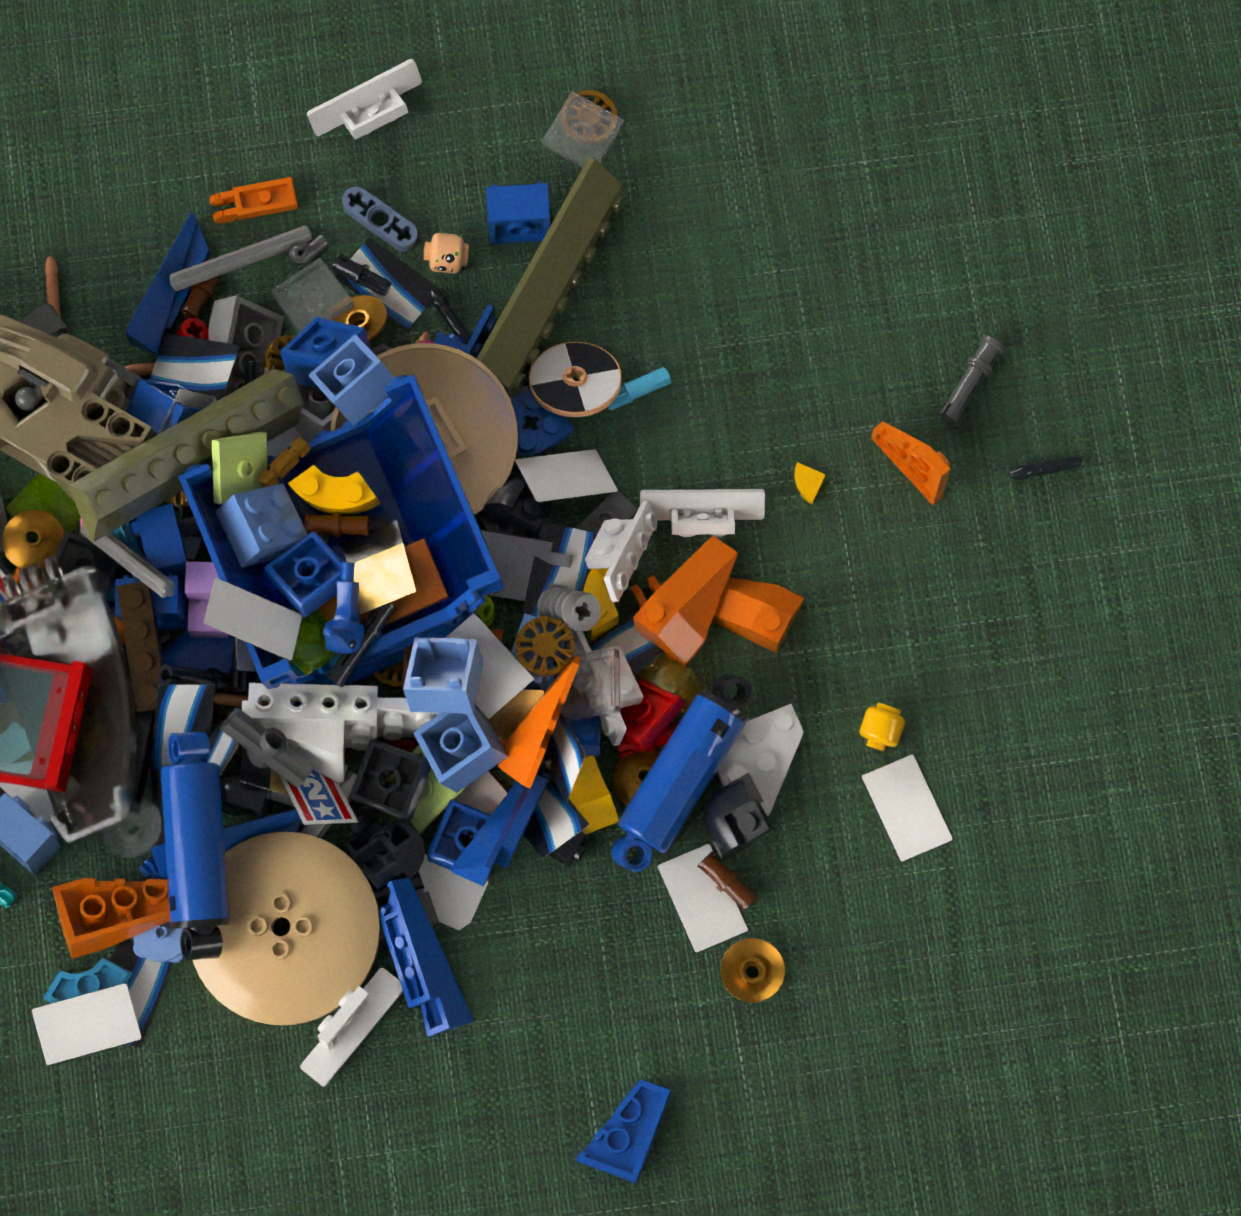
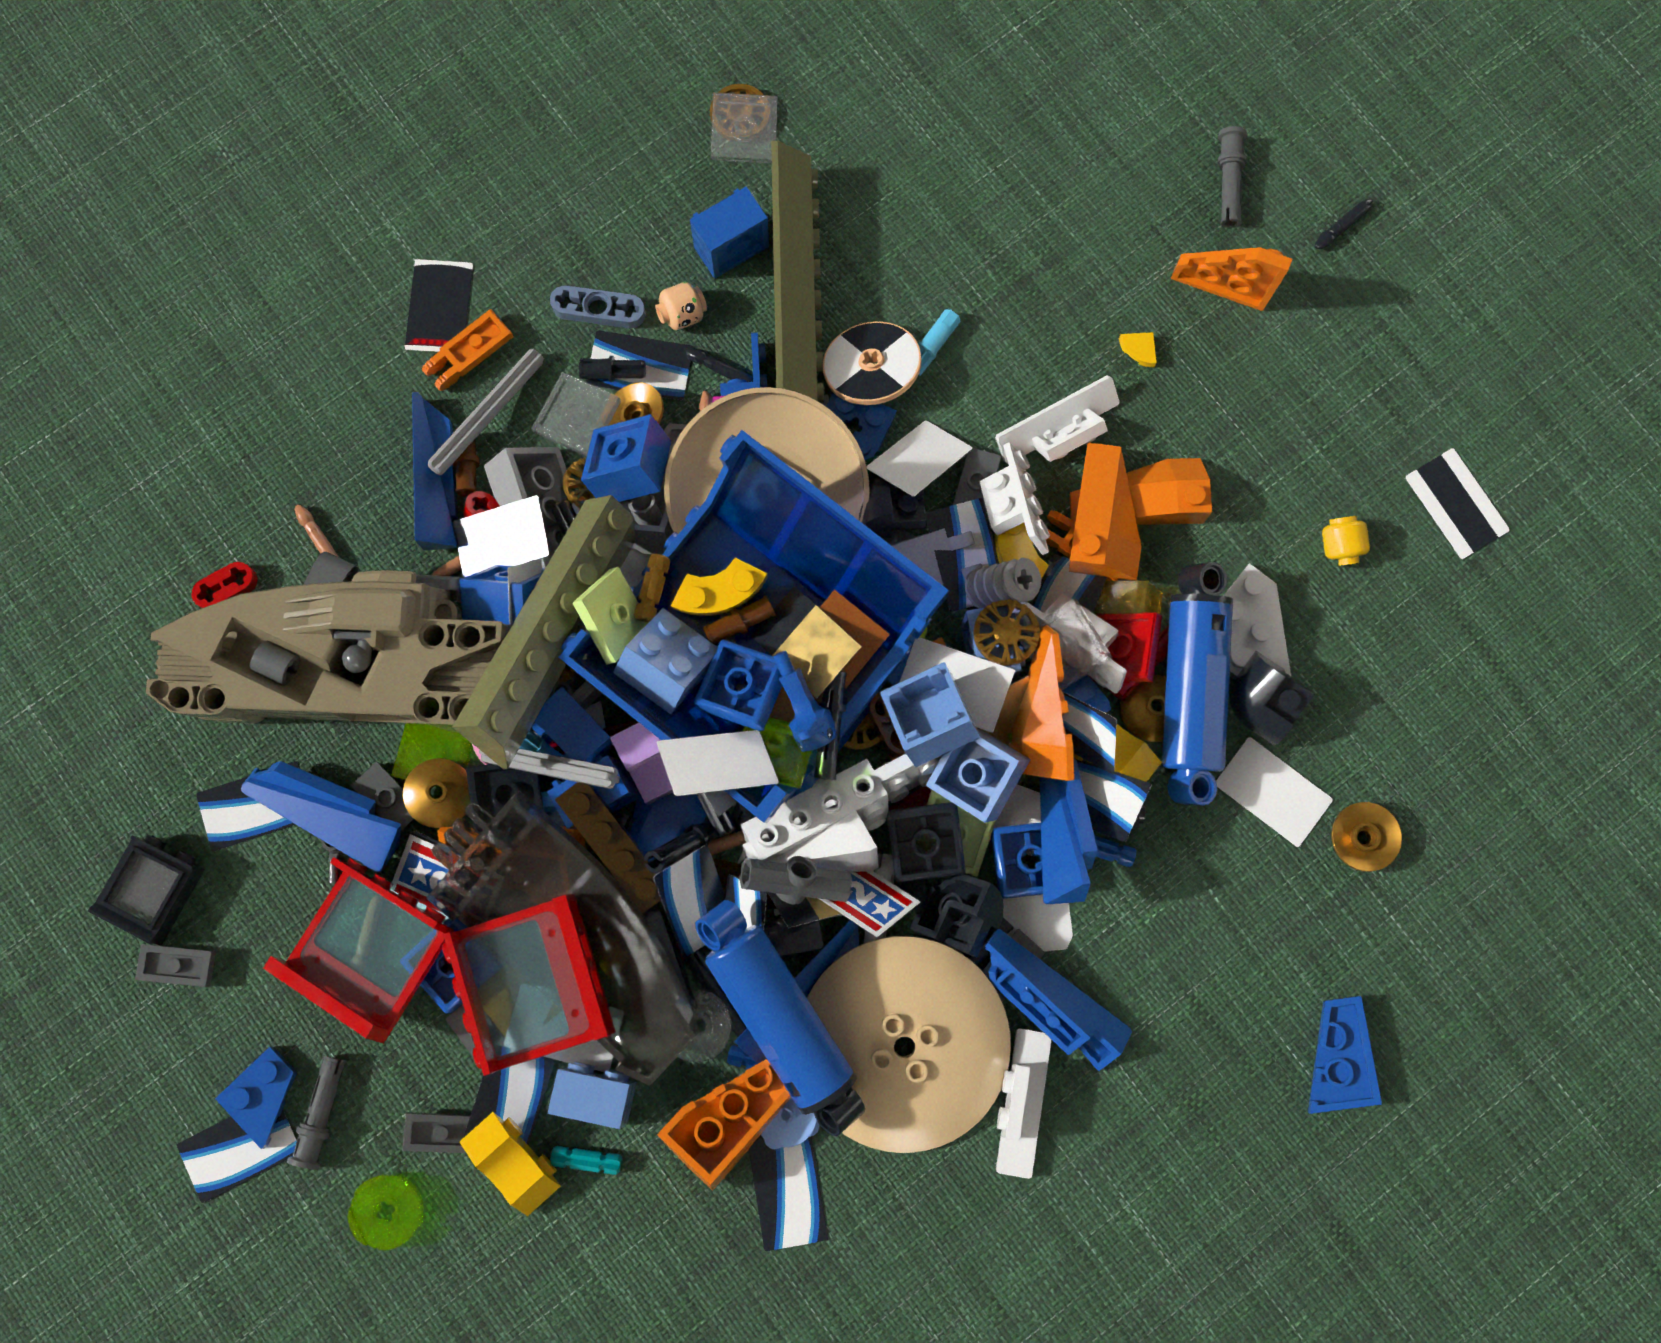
camera: 30 degrees left, 5 degrees up
white sticker [32,984,141,1065] -> none
dark azure tile [43,957,133,1004] -> none
dark grey arm [288,234,329,264] -> none
white bracket [307,59,422,140] -> none
medium blue brick [308,334,395,426] -> none
reddish brown pin [697,851,757,911] -> none
white sticker [862,755,952,861] -> none
none -> black sticker [405,259,473,352]
none -> blue axle [1094,835,1136,867]
none -> sticker [1405,448,1510,559]

